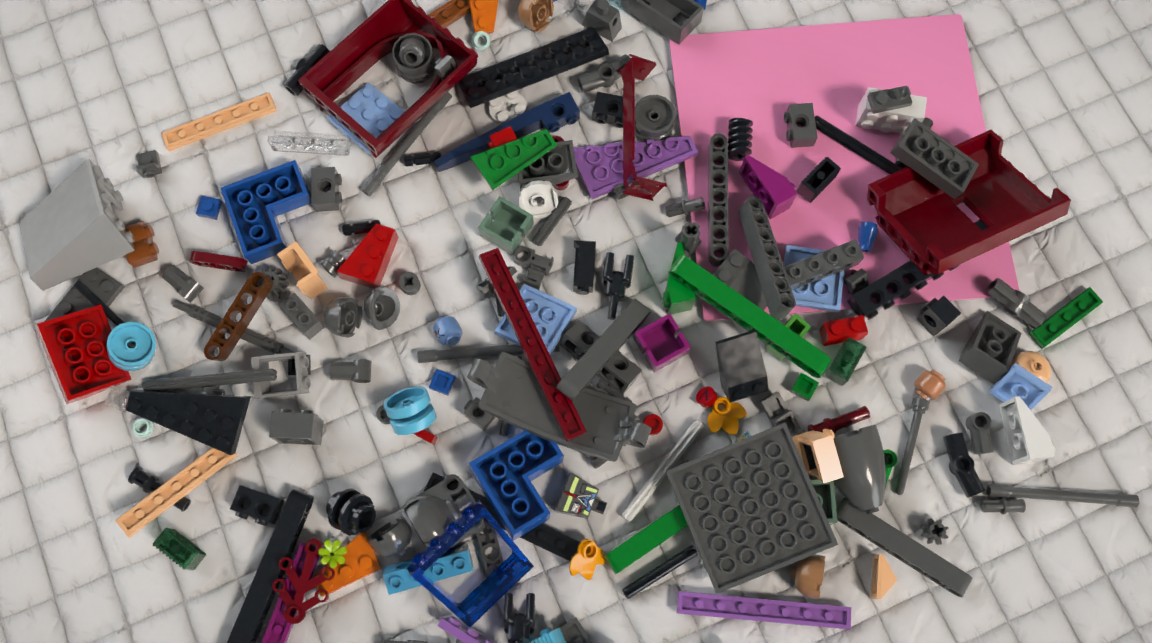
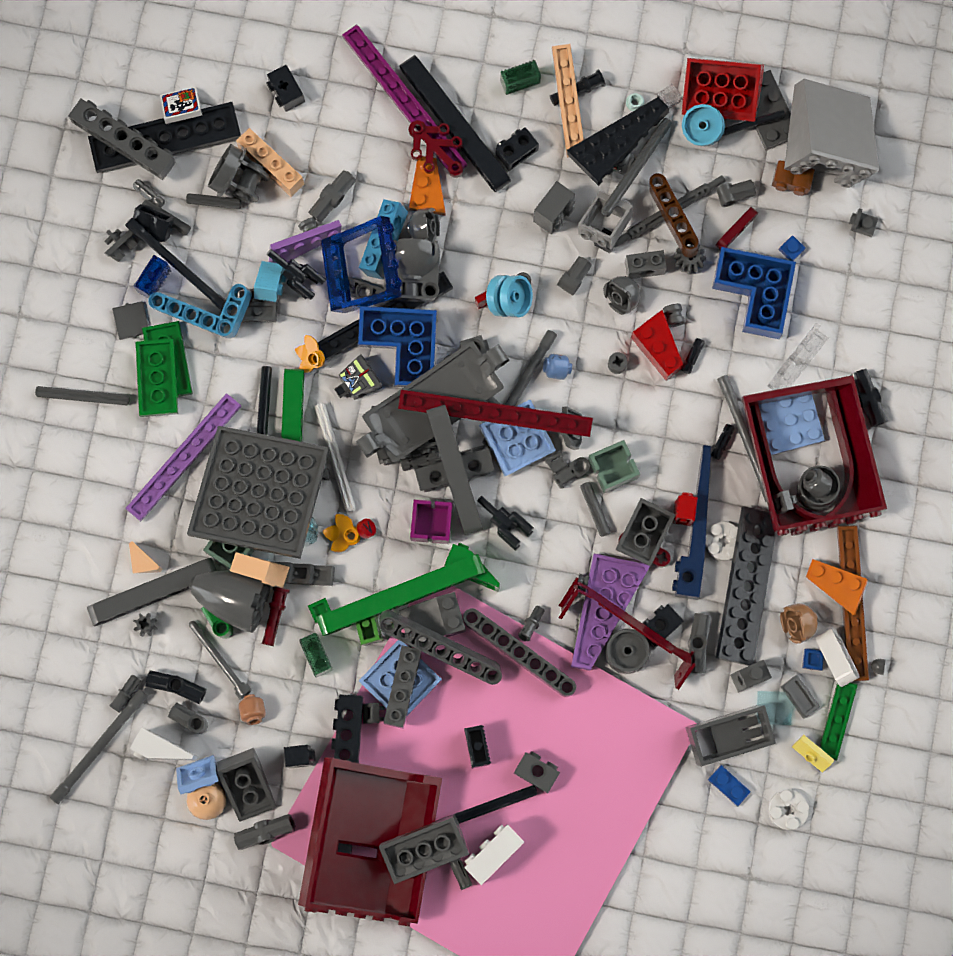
camera: 125 degrees right, 5 degrees up
light nougat tile [161,92,277,152] -> none
light nougat piece [277,241,327,300] -> none
dark grey brick [311,167,342,212] -> none
lime plant [318,540,347,568] -> none
black piece [326,489,376,536] -> none
dark grey helmet [364,287,400,330] -> none
blue tile [429,369,456,396] -> none
green wing [470,129,557,190] -> none
light aqua plate [472,31,490,50] -> none
white plate [519,180,558,219] -> none
black window [573,240,596,295] -> none
red tile [643,414,663,436] -> none
dark grey piece [675,222,701,258] -> none
black slope [715,330,769,403] -> none
black piece [728,118,753,161] -> none
magenta slope [739,155,797,219] -> none
medium nougat cylinder [791,554,826,599] -> none
red brick [819,315,868,346] -> none
blue cone [858,222,878,252] -> none
dark grey plate [867,85,913,114] -> none
green tile [1028,287,1103,349] -> none

